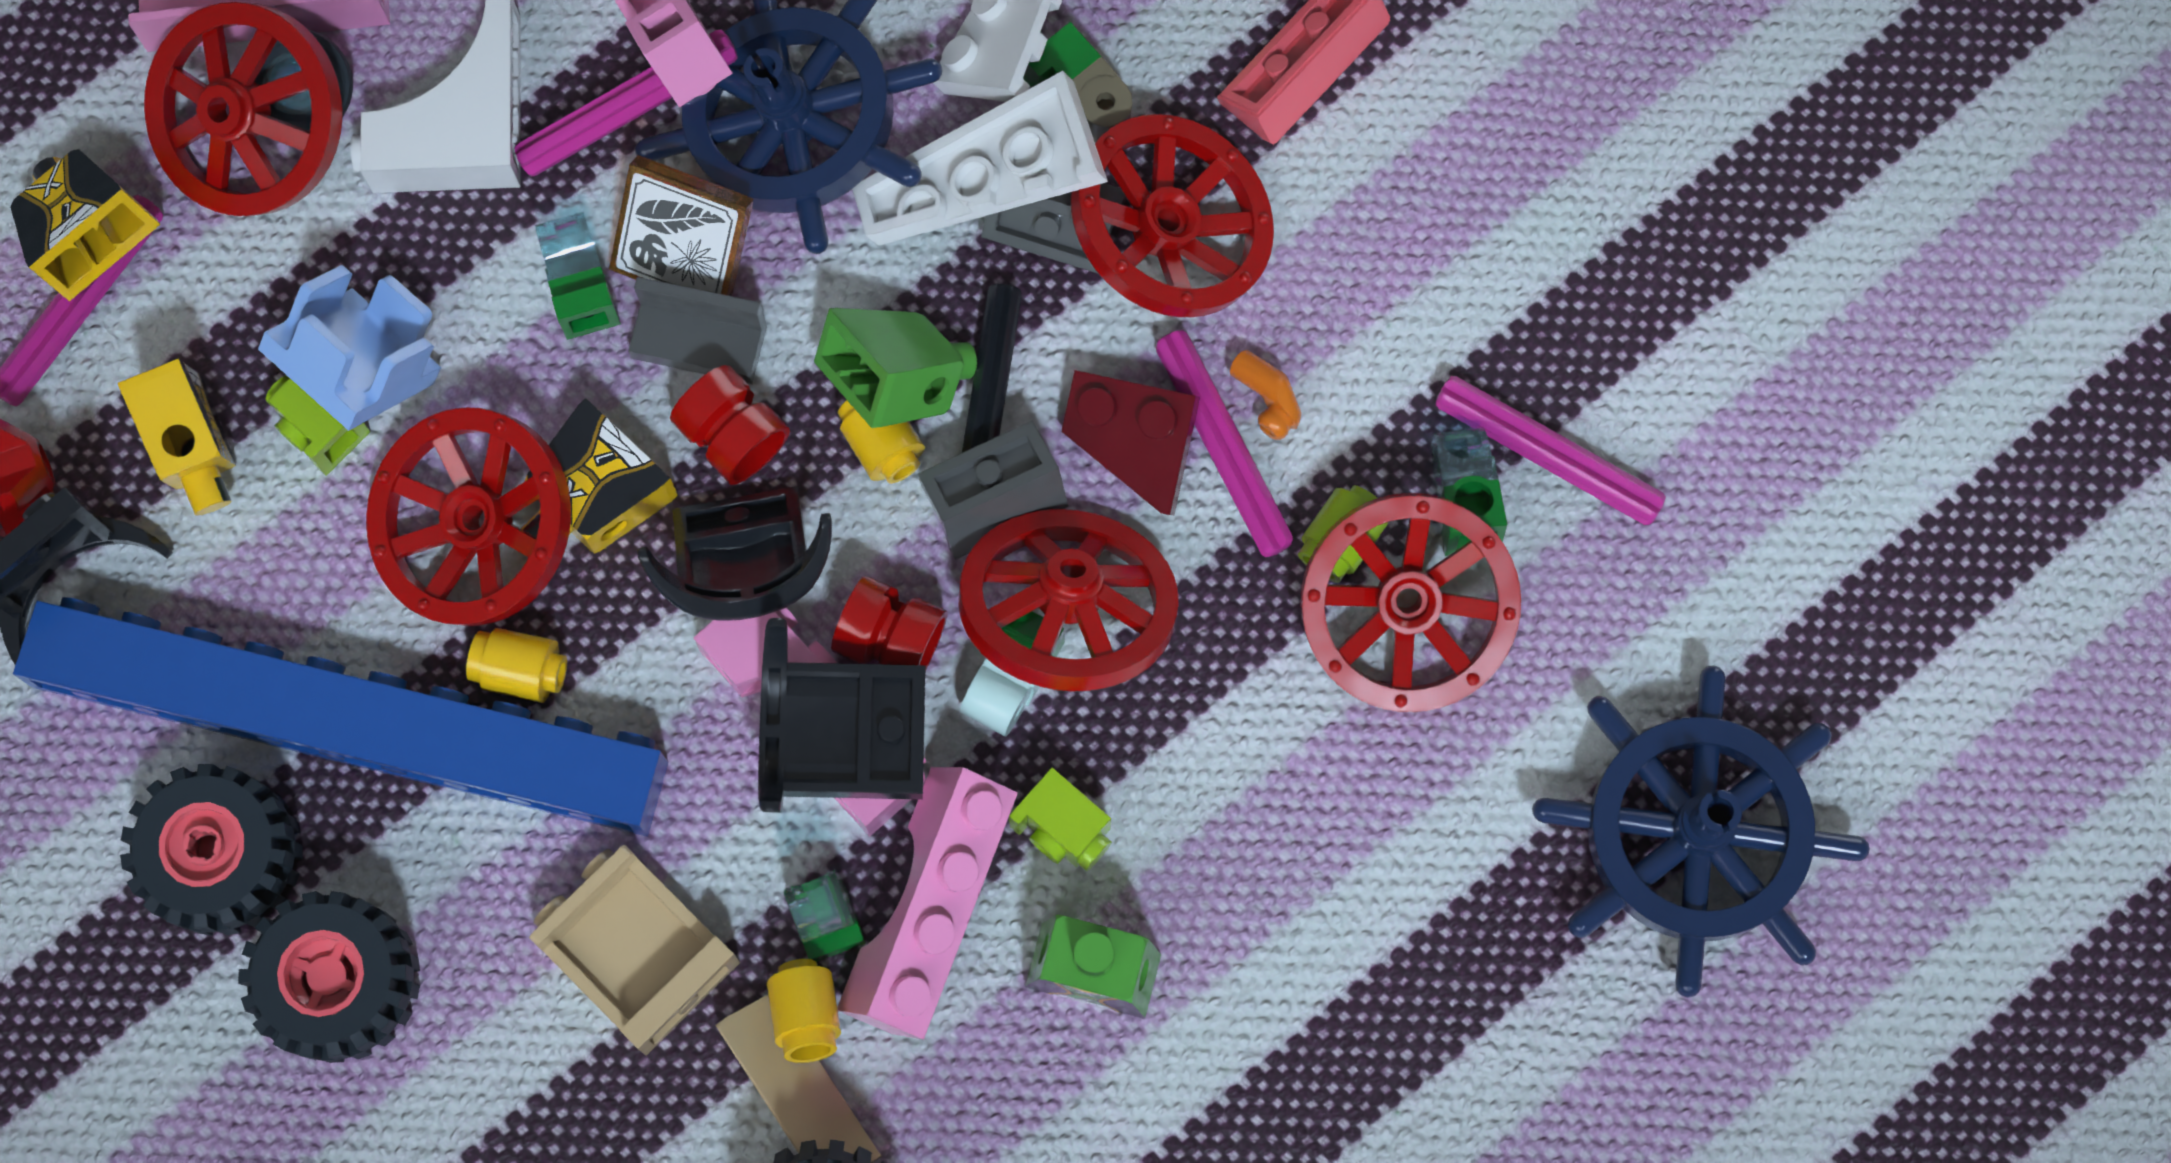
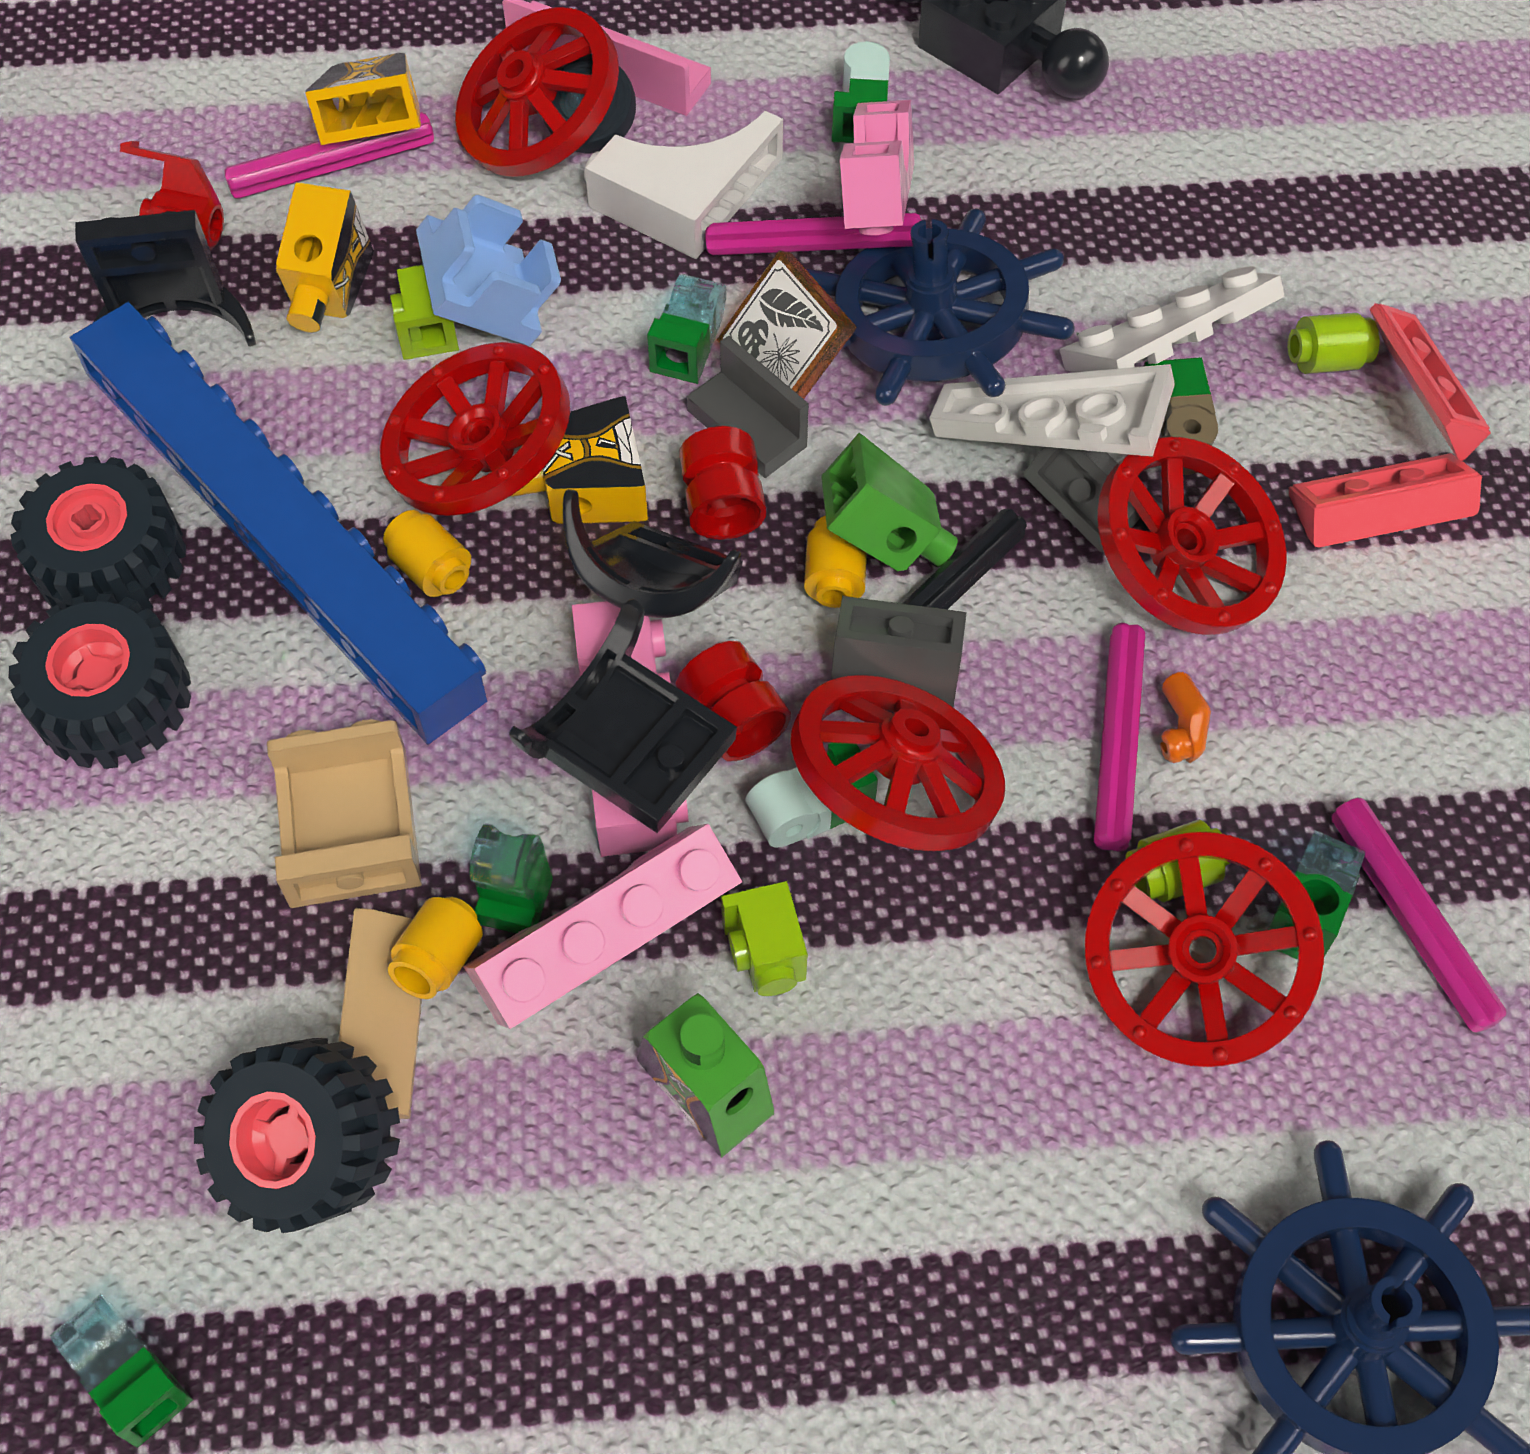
camera: 35 degrees right, 15 degrees down
dark red wing [1061,370,1200,516] -> none

